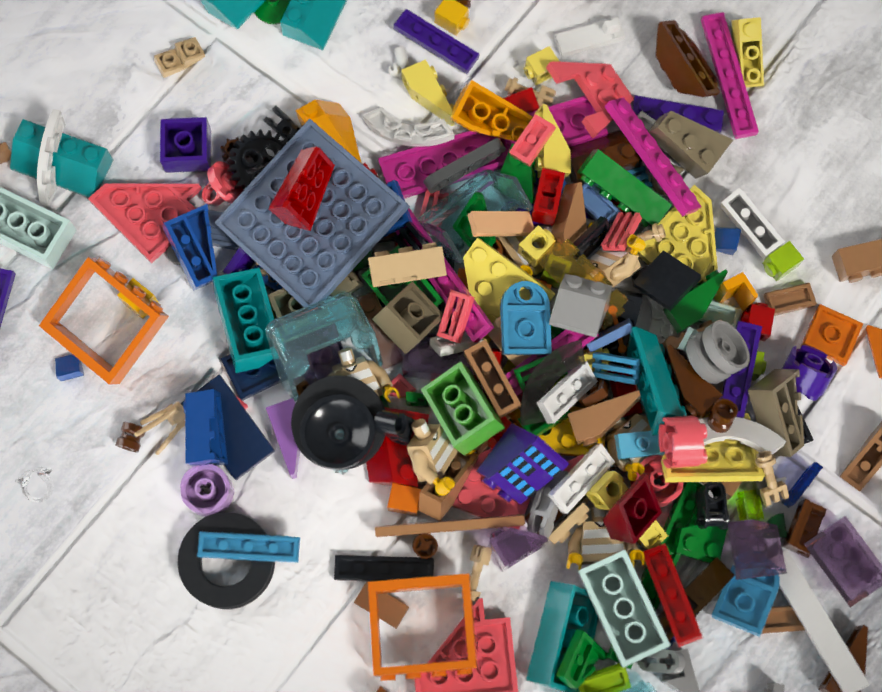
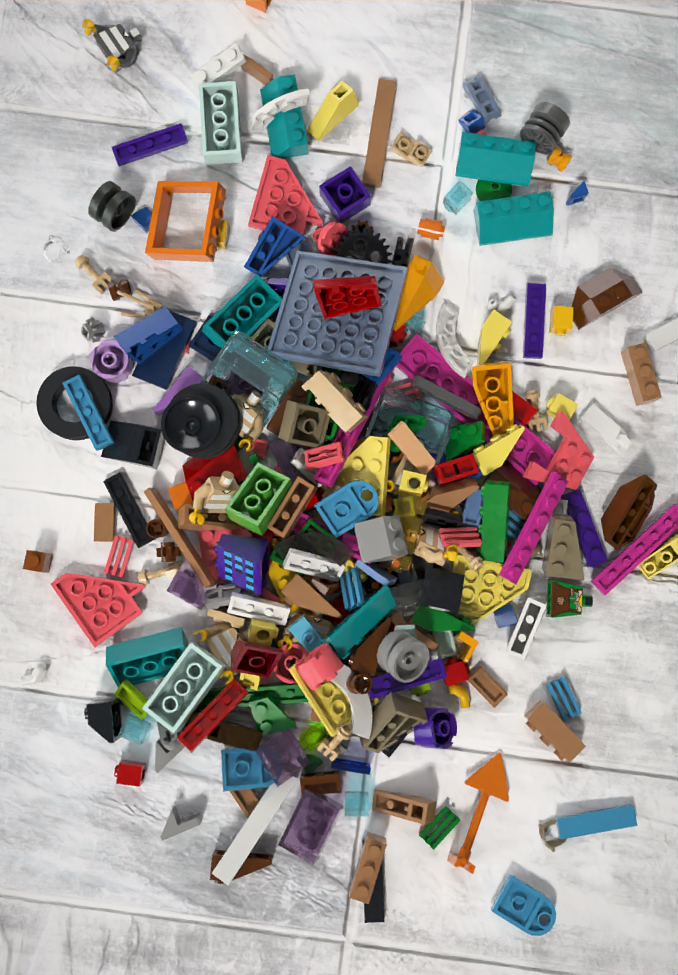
camera: 60 degrees right, 10 degrees up
orange window [368,573,478,681] -> none
black piece [374,410,416,446] -> none
coral plate [509,114,556,167] -> none
green wing [556,629,607,689] -> none
black piece [695,482,729,529] -> none
lime brick [762,241,804,281] -> none
orange tile [800,304,864,366] -> none
none -> tan hinge [74,255,115,295]
none -> light grey gear [81,318,105,343]
none -> pearl dark grey wheel [88,181,136,232]
none -> black slope [101,420,164,470]
none -> coral tile [104,535,134,578]
none -> reddish brown gear [156,542,181,562]
none -> light yellow slope [307,81,359,142]
none -> clear light blue brick [344,791,373,817]
none -> medium nougat tile [362,79,397,188]
none -> clear light blue cone [404,315,426,334]
none -> orange brick [417,218,445,240]
none -> clear light blue brick [443,180,473,215]
none -> yellow arm [447,683,471,708]
none -> torso [546,580,593,618]
none -> dark azure tile [546,677,582,721]

